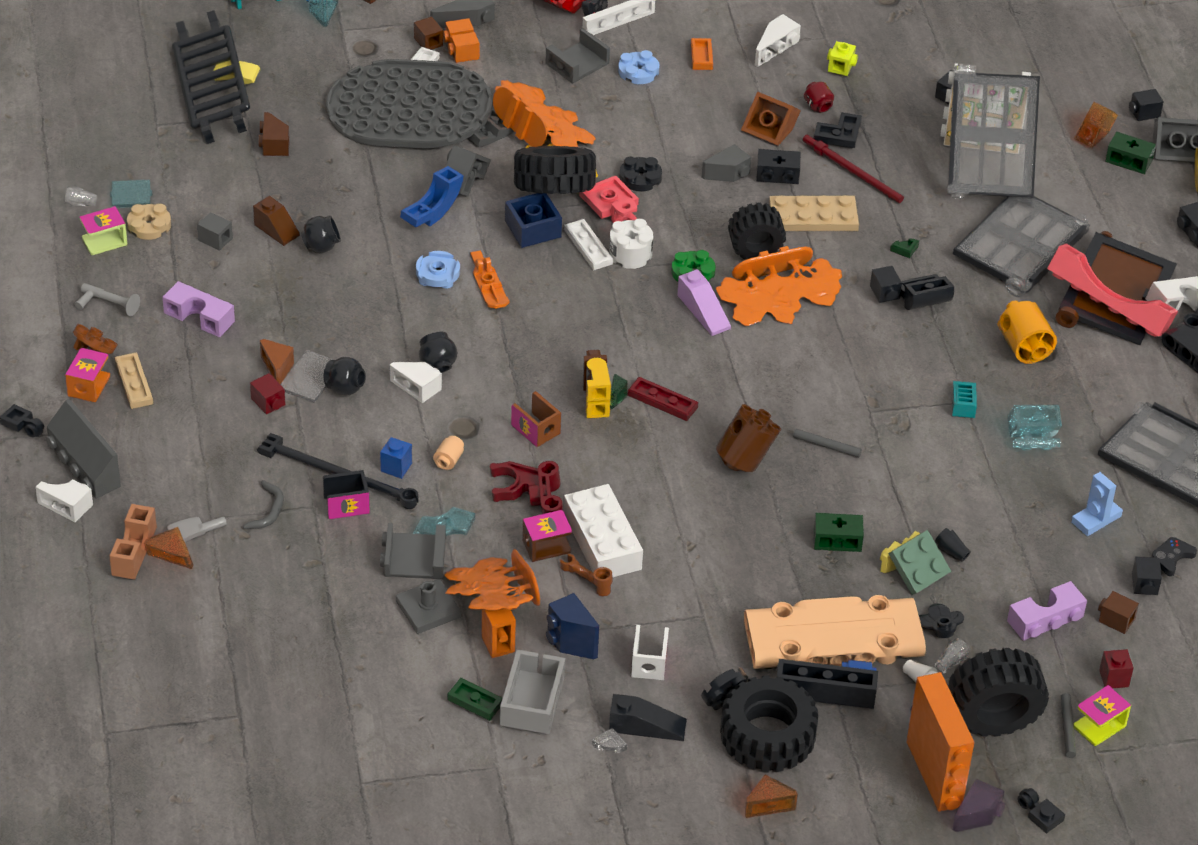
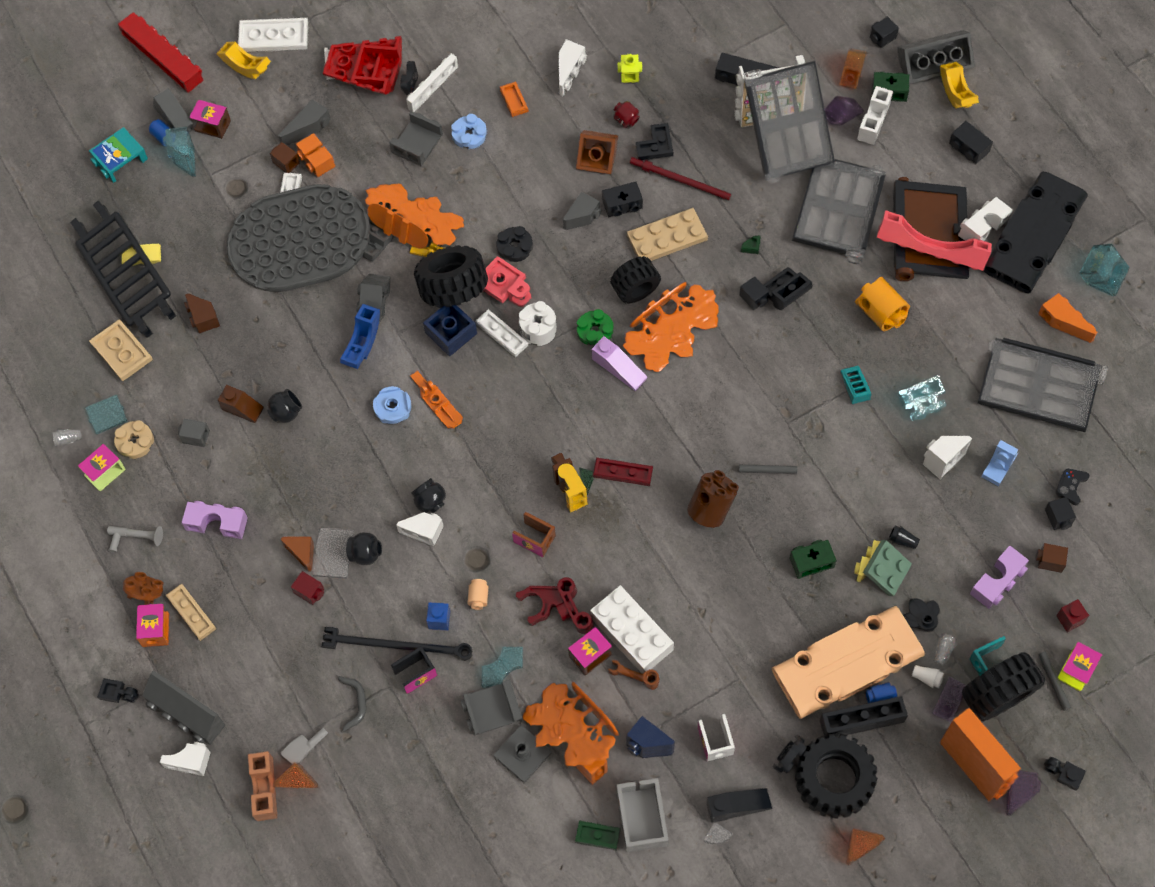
camera: 15 degrees left, 20 degrees up
none -> tan plate [89,319,153,382]
none -> clear purple slope [825,96,864,125]
none -> white arch [857,86,893,145]
none -> white slope [923,436,972,479]

